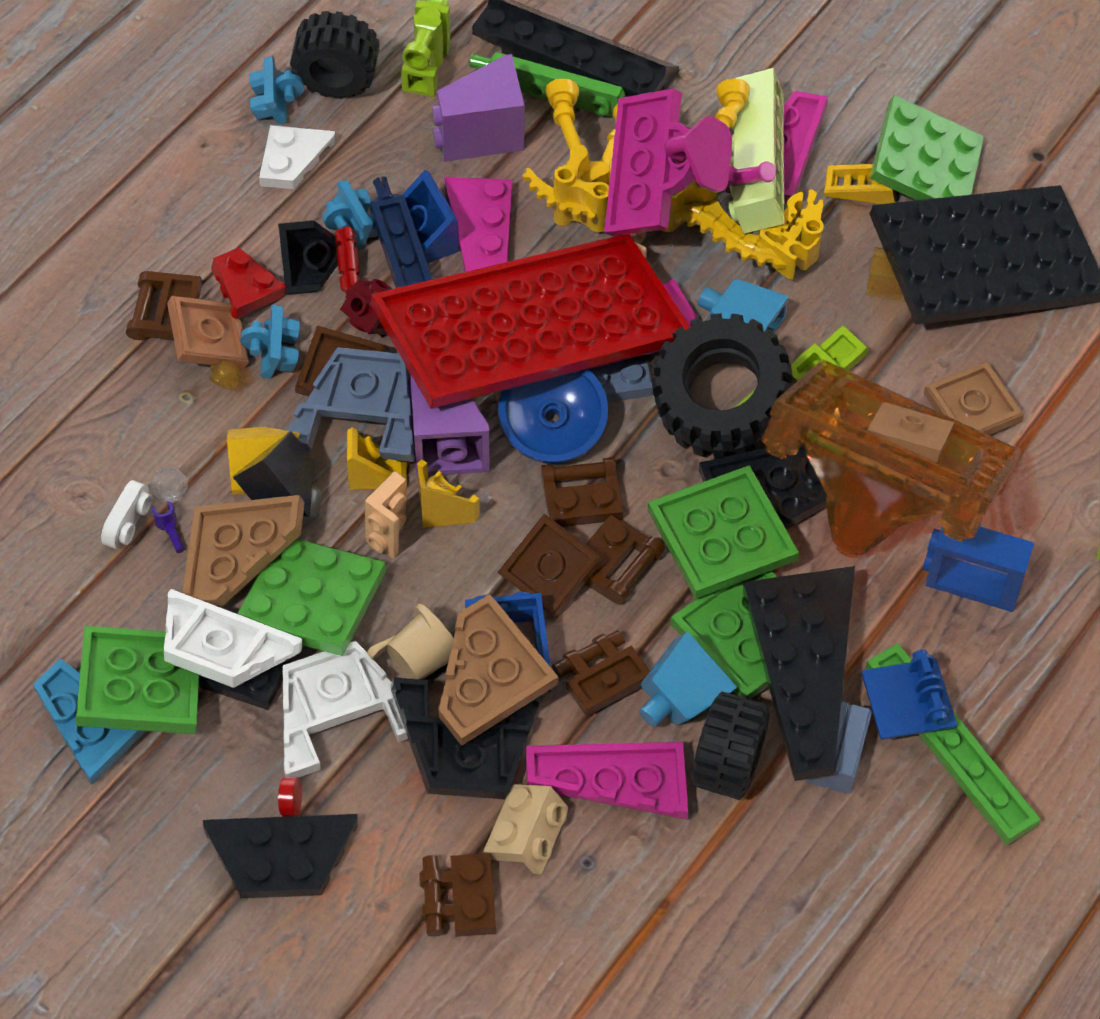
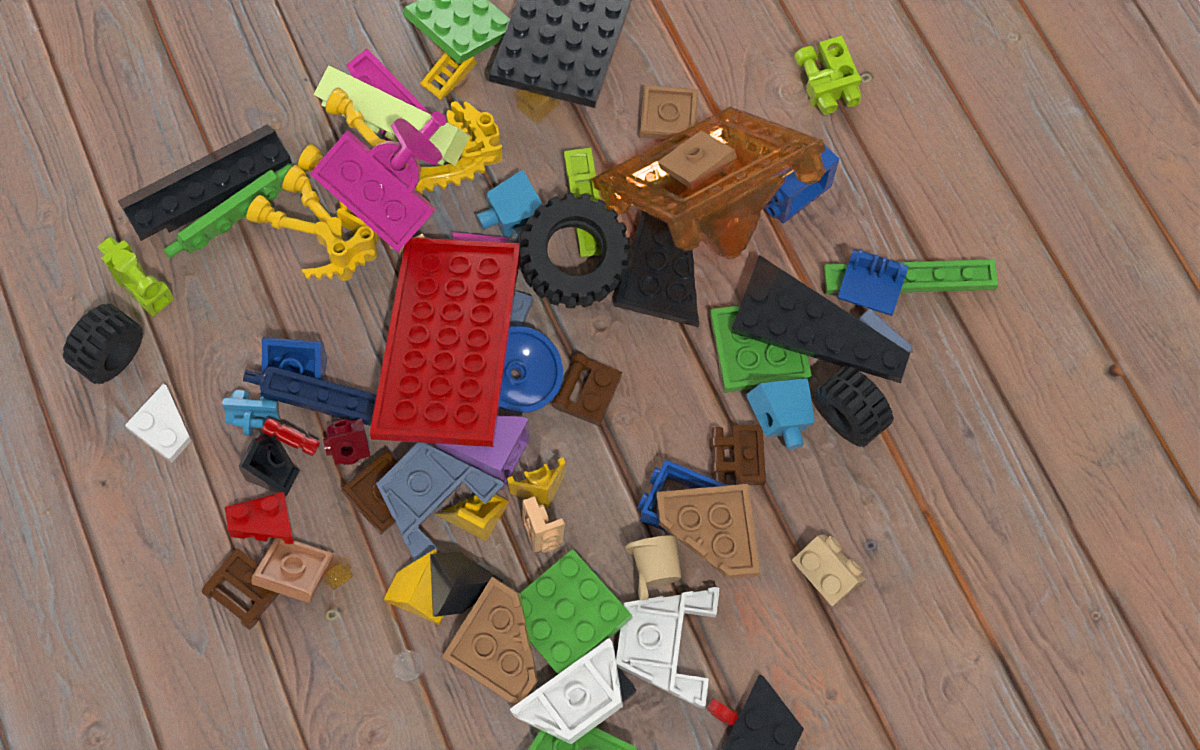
camera: 60 degrees left, 10 degrees up
white plate [101,480,152,550] -> none
dark purple hand [152,501,185,553] -> none
dark azure hips [240,305,300,379] -> none
dark azure hips [249,56,304,125] -> none
black wing [391,677,543,800] -> none
reddish brown plate [419,853,496,937] -> none
medium lavender slope [432,54,525,161] -> none
dark pink wing [444,177,512,272] -> none
reddish brown plate [498,514,603,619] -> none
dark pink wing [526,742,688,820] -> none
reddish brown plate [585,515,666,604] -> none
bright green plate [647,465,799,599] -> none

